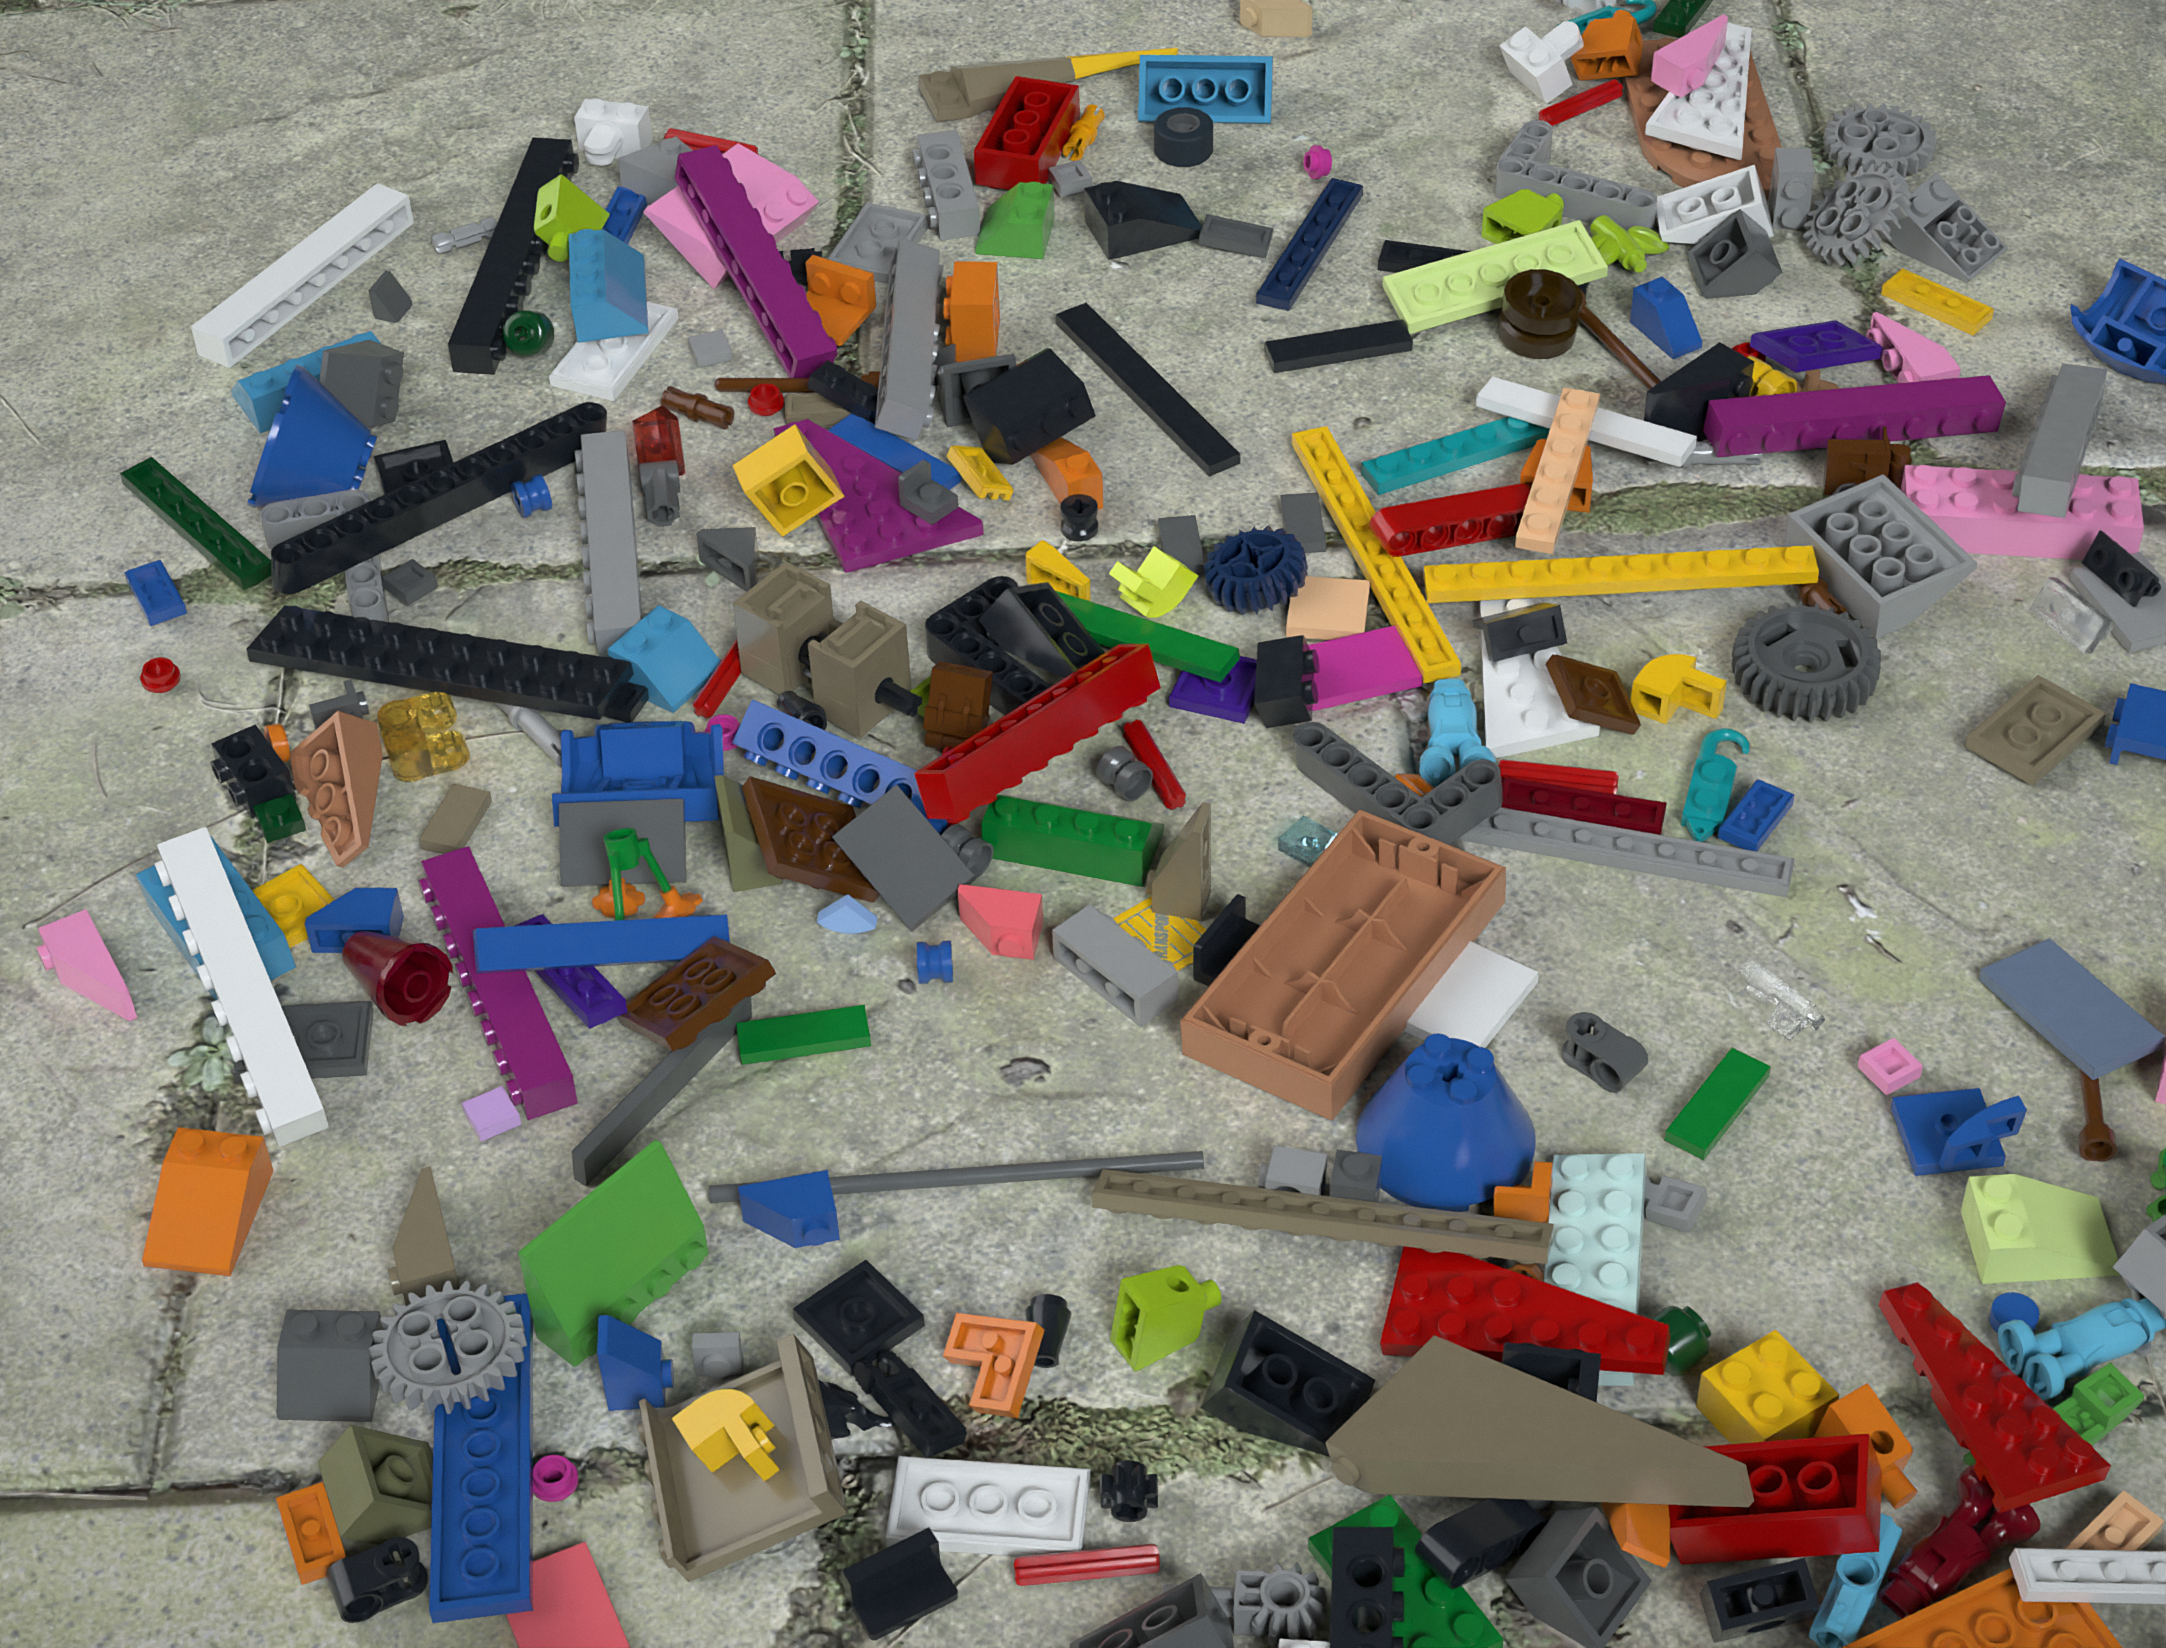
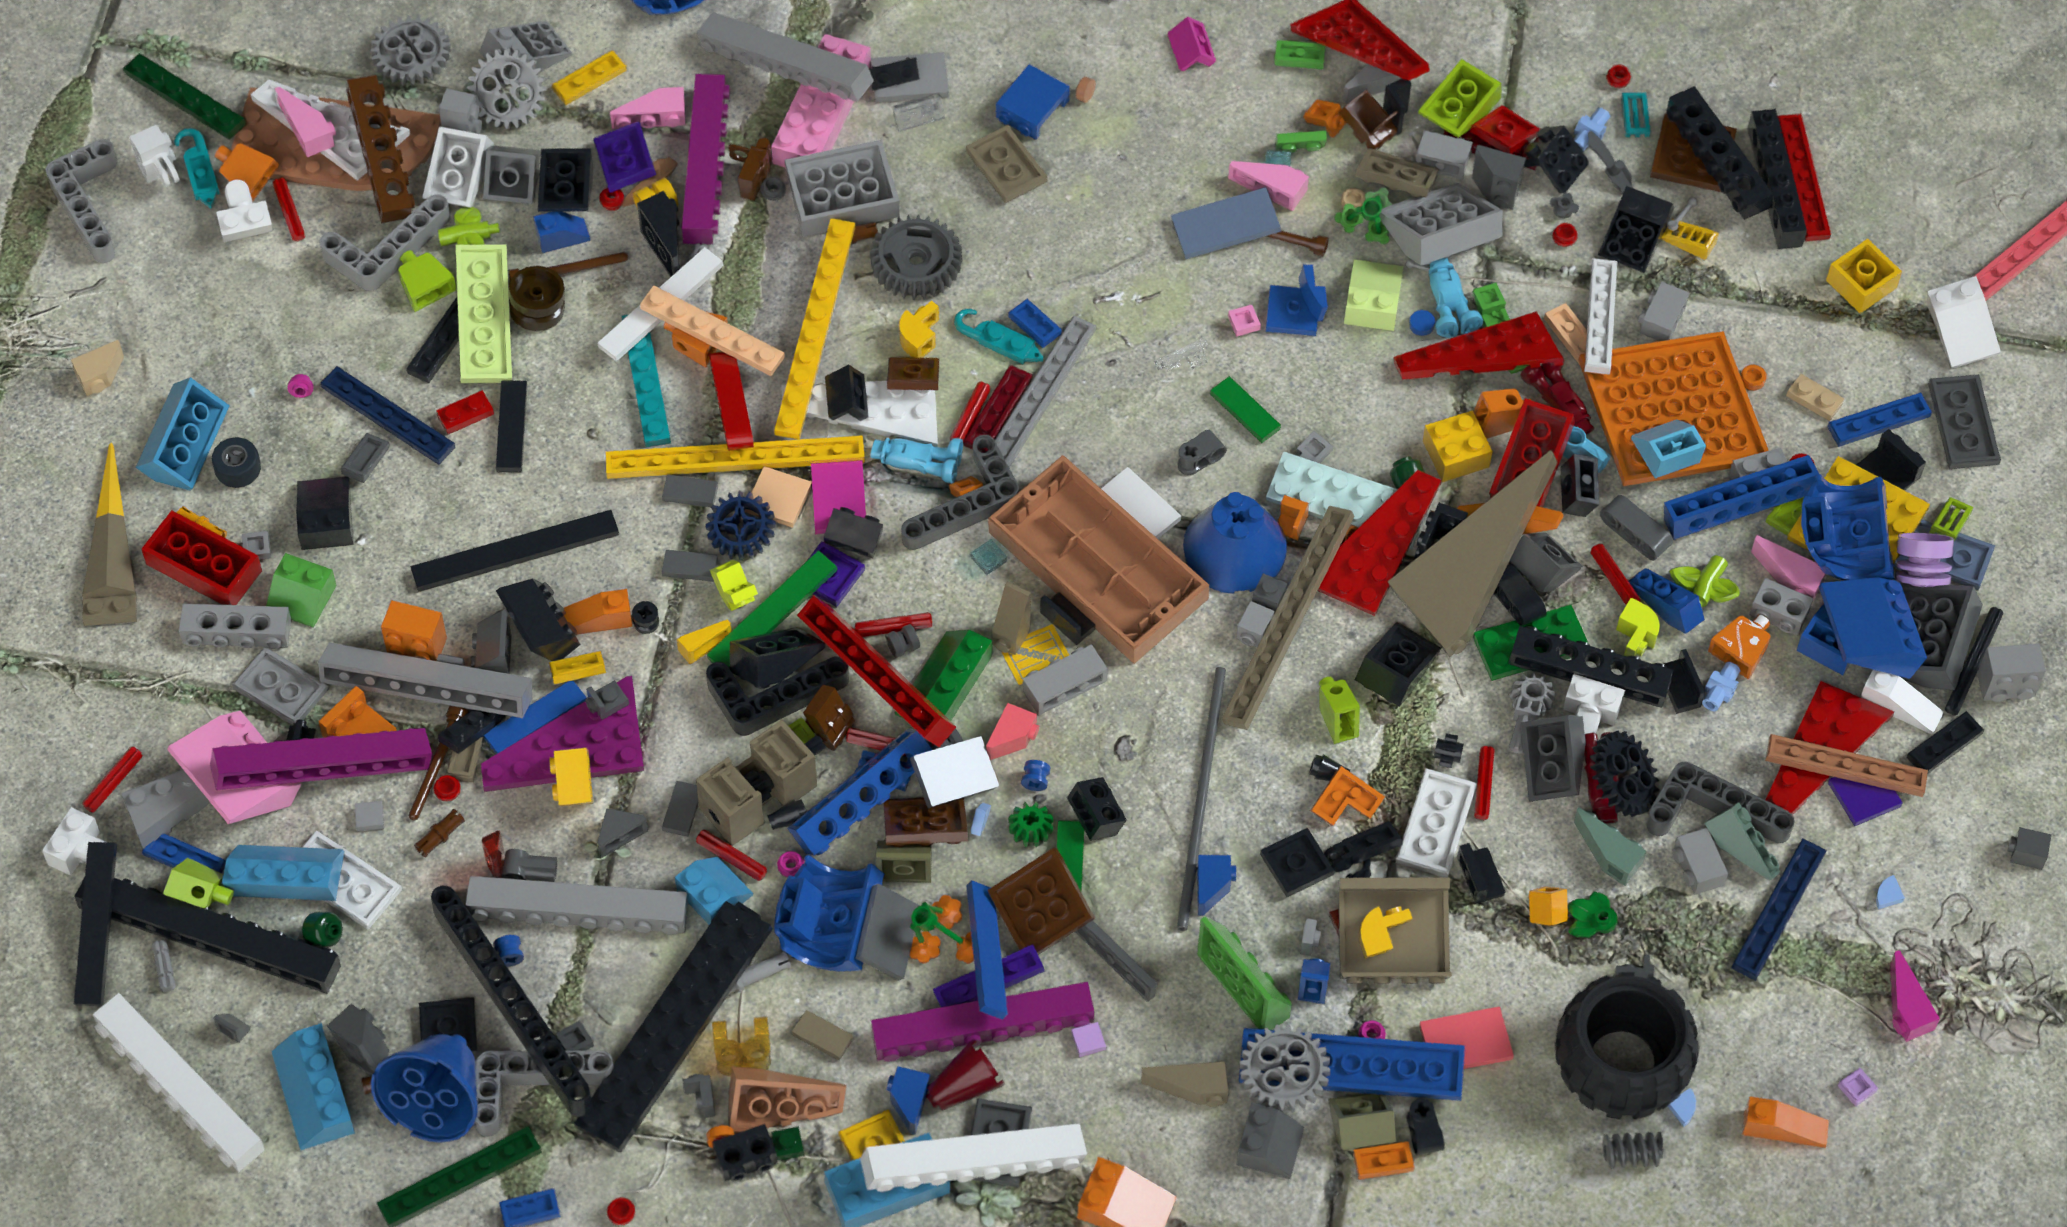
camera: 80 degrees left, 15 degrees up
none -> black tile [74,842,117,1006]
none -> reddish brown brick [346,75,415,223]
none -> red plate [436,390,494,435]
none -> black slope [538,148,593,212]
none -> green gear [1008,801,1053,848]
none -> black brick [1067,777,1127,841]

